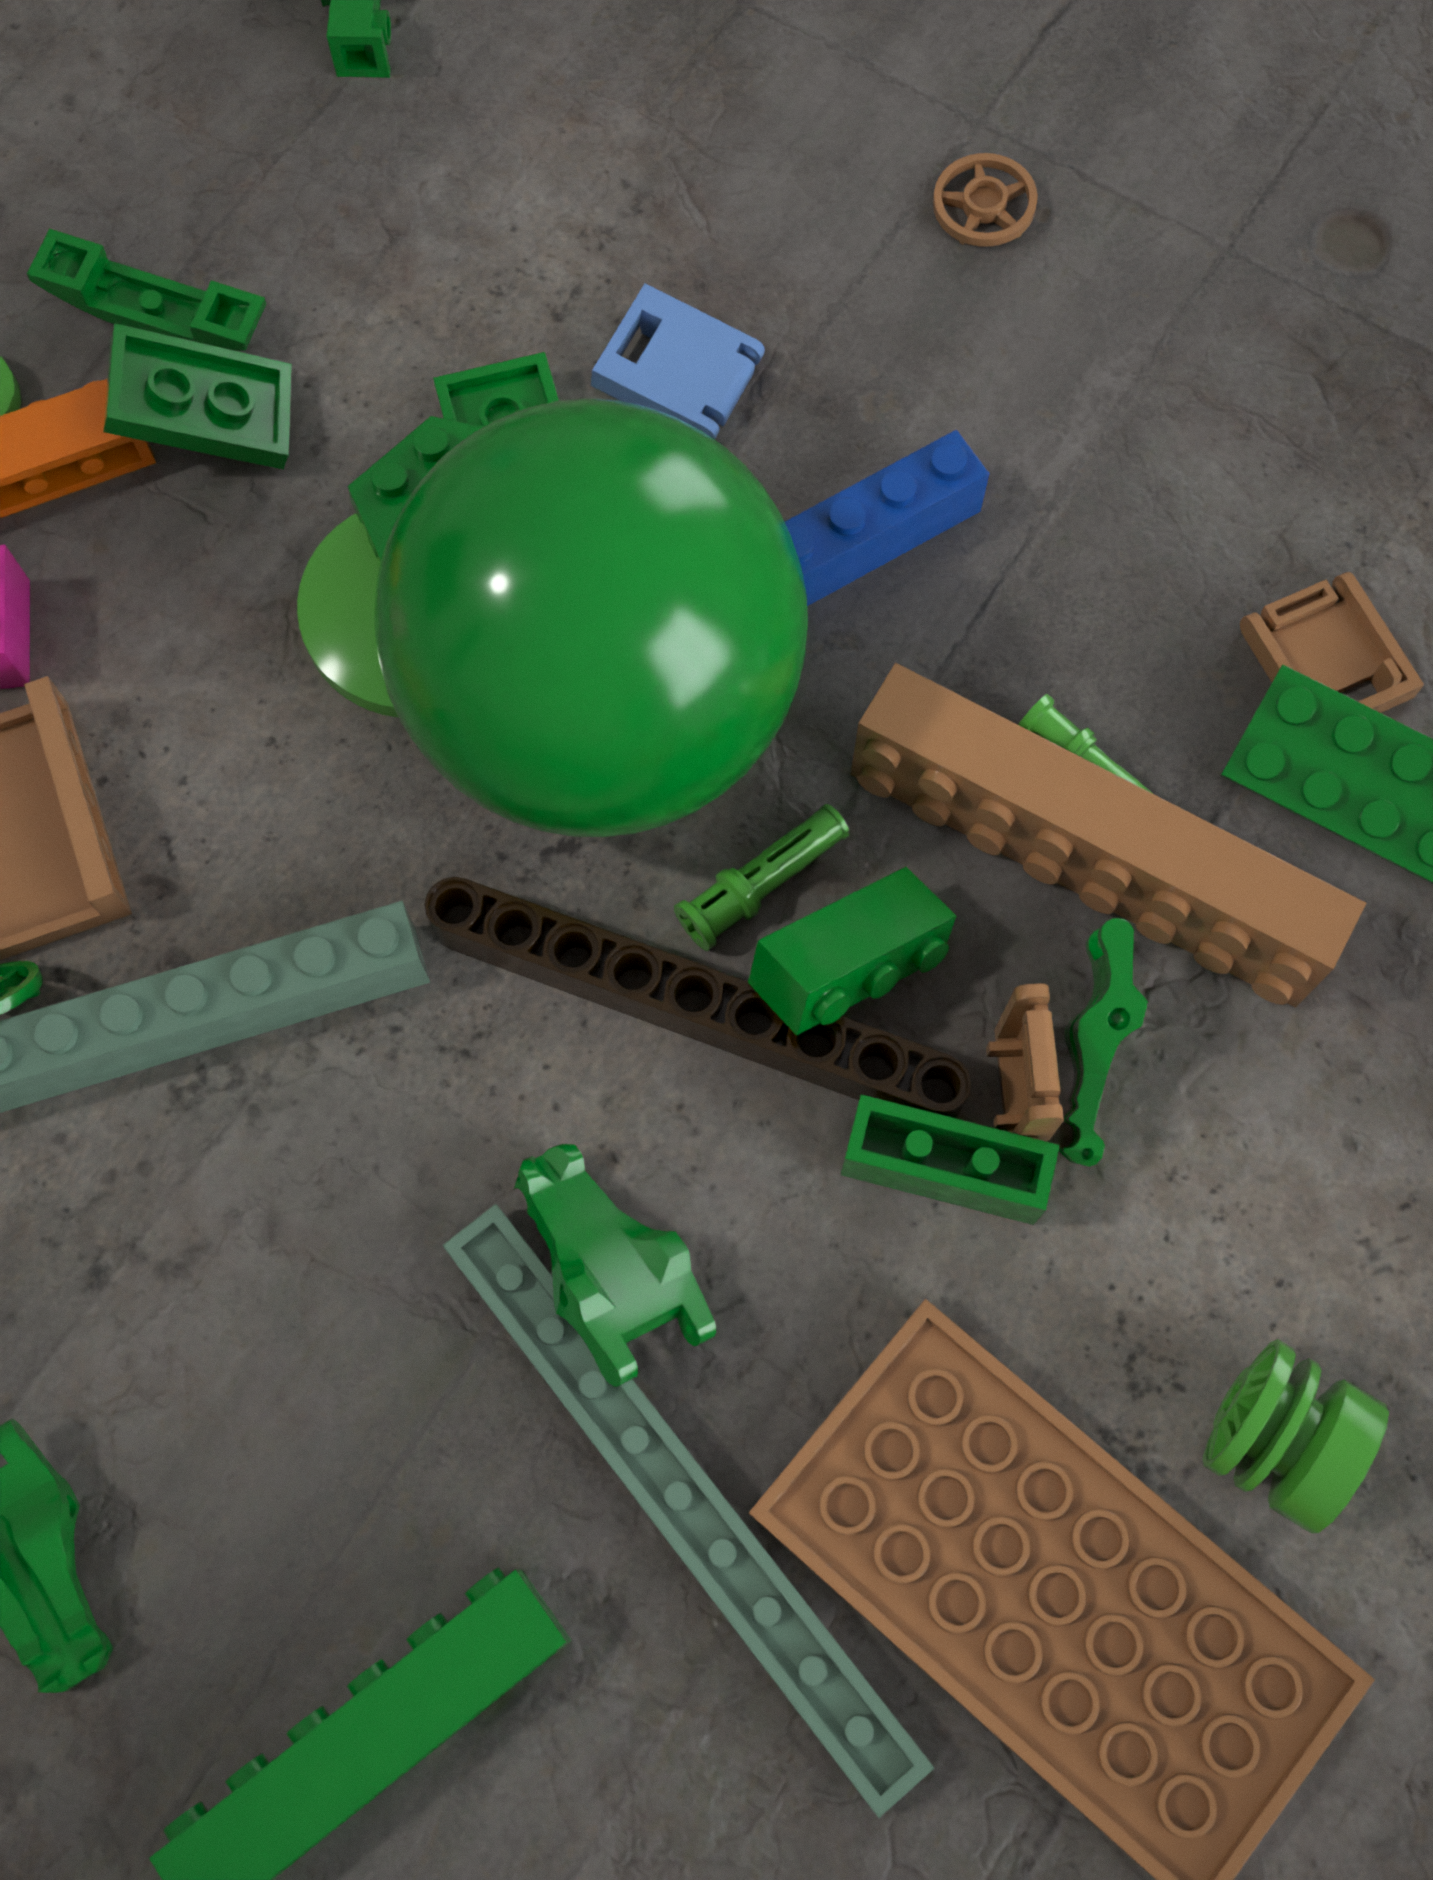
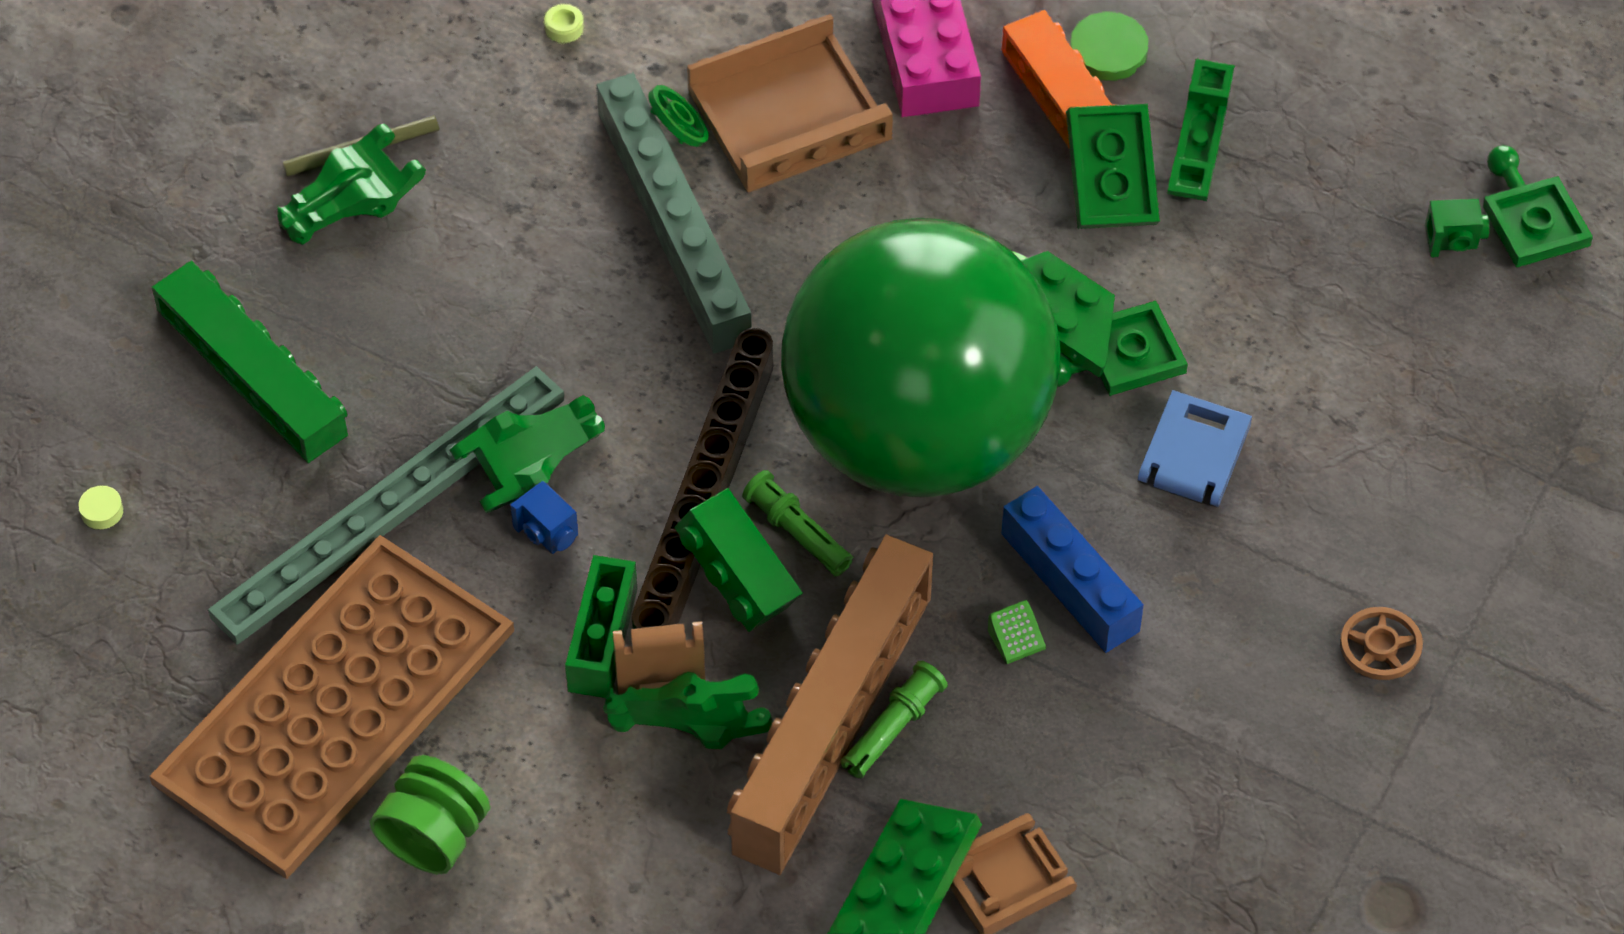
camera: 85 degrees right, 15 degrees down
none -> blue brick [510,481,578,555]
none -> bright green slope [988,600,1046,664]

